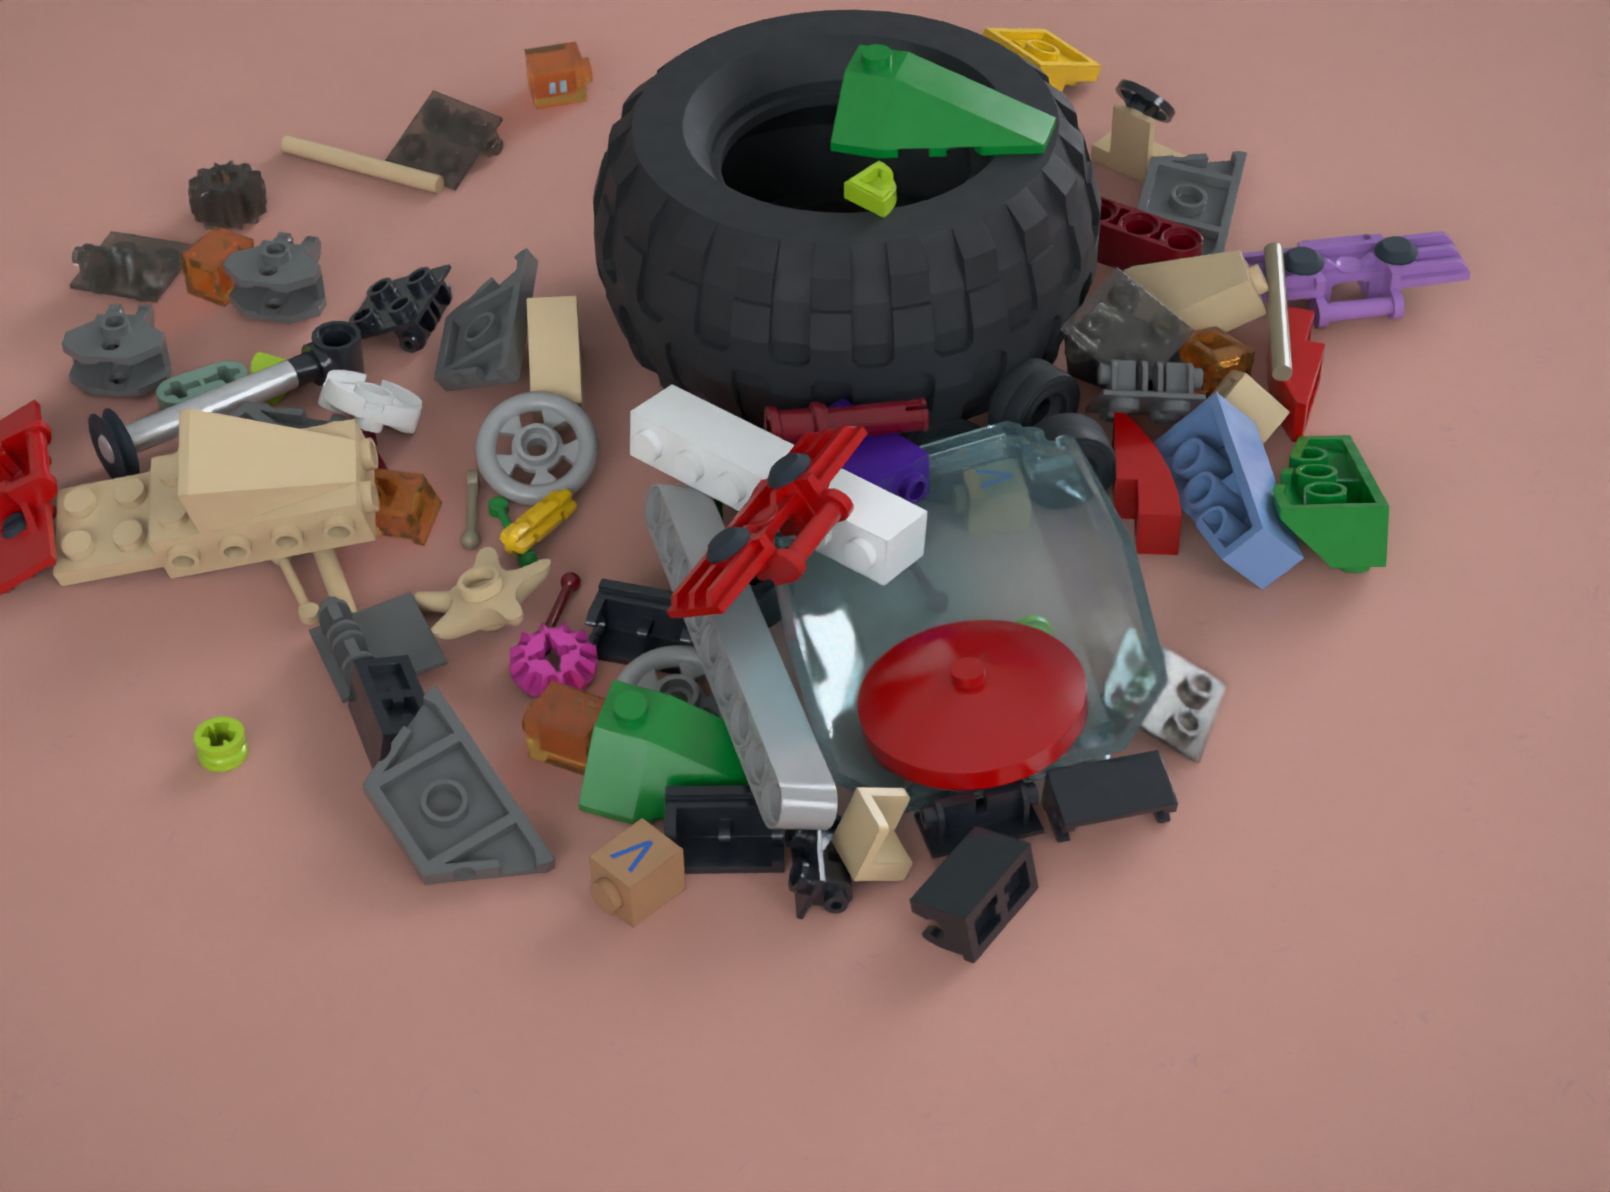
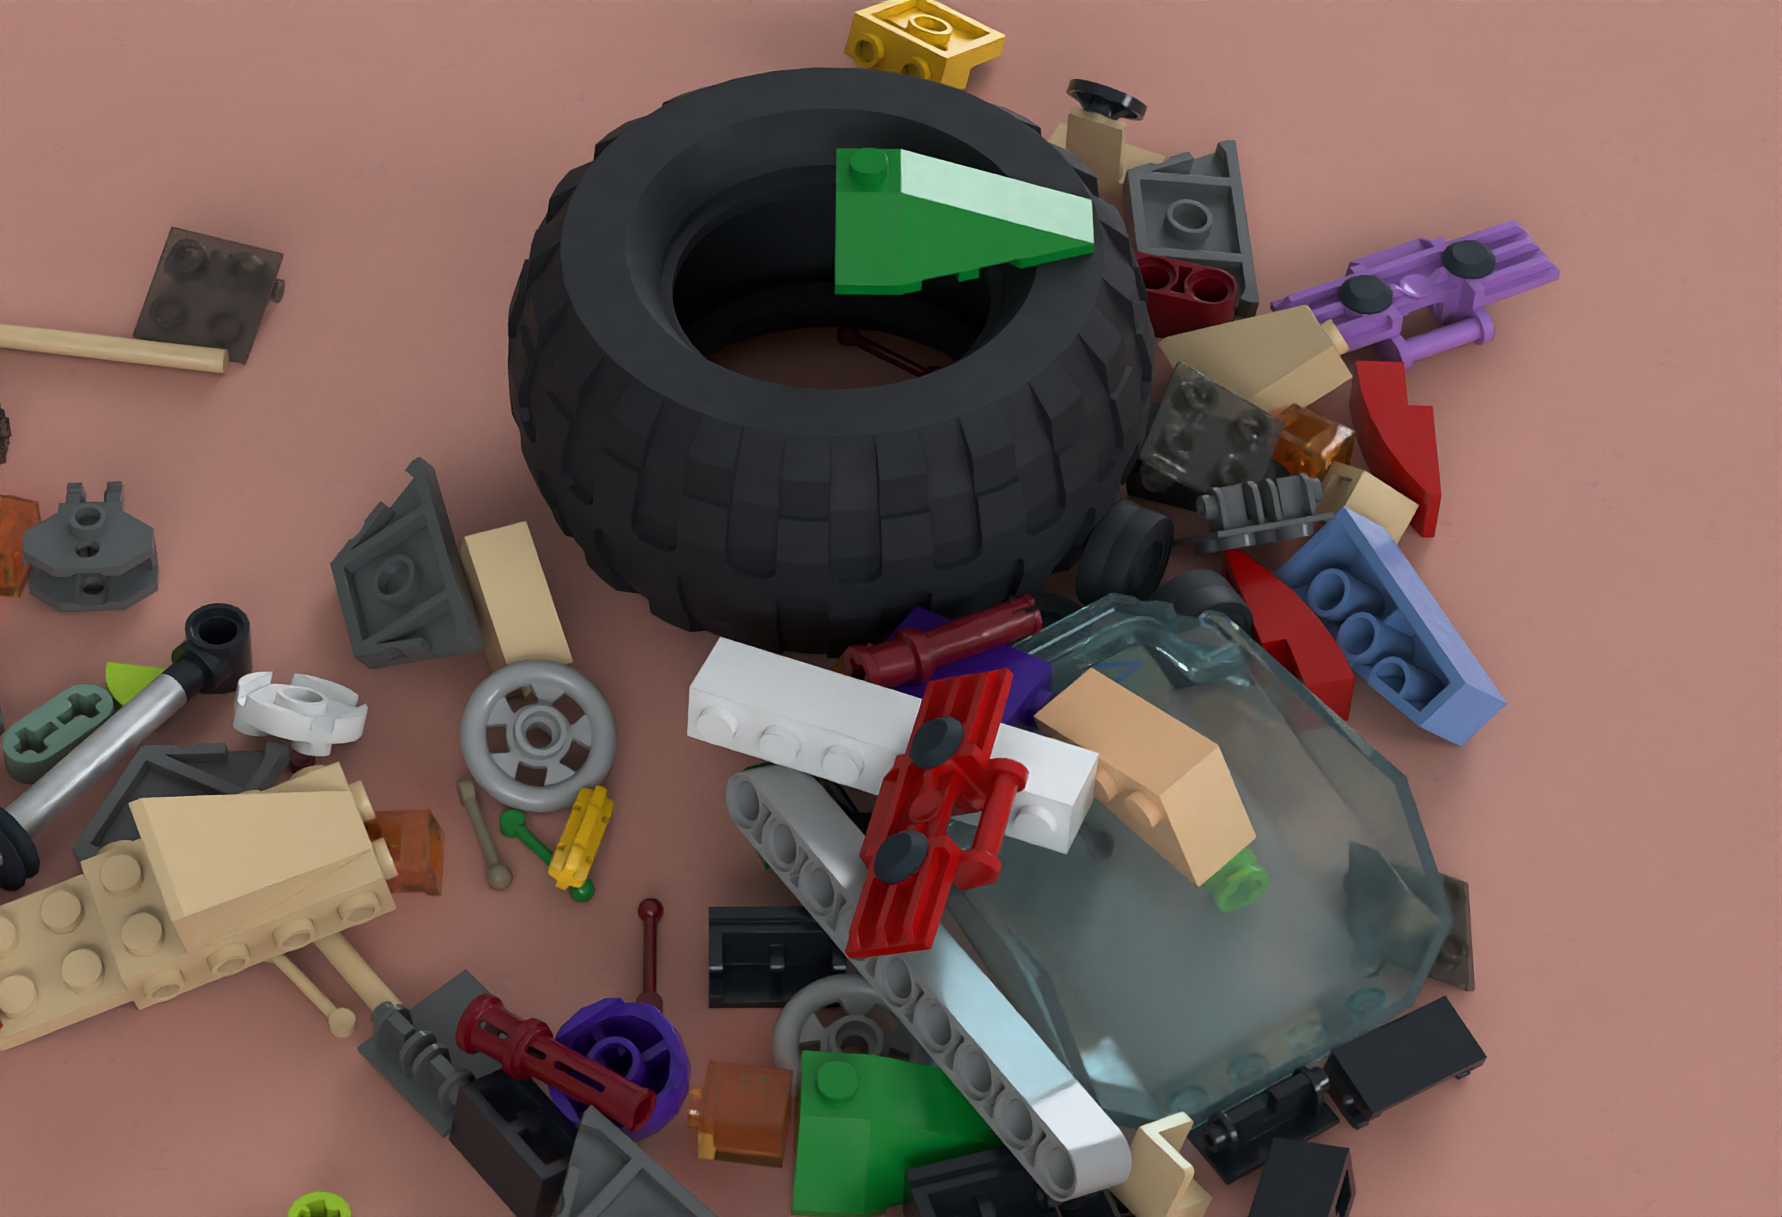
camera: 20 degrees left, 5 degrees up
black hinge [349,264,453,353] -> none
tan animal [414,547,551,639] -> none
dark pink gear [509,621,598,700] -> none
clear orange brick [524,41,593,109] -> none
lime tile [844,161,897,218] -> none
red dish [857,619,1089,790] -> none
dark tan bar [1264,242,1293,381] -> none
green wedge [1272,435,1389,573] -> none
none -> dark red pin [455,993,657,1132]
none -> dark purple cylinder [547,998,691,1142]
none -> light nougat wedge [1033,667,1257,888]

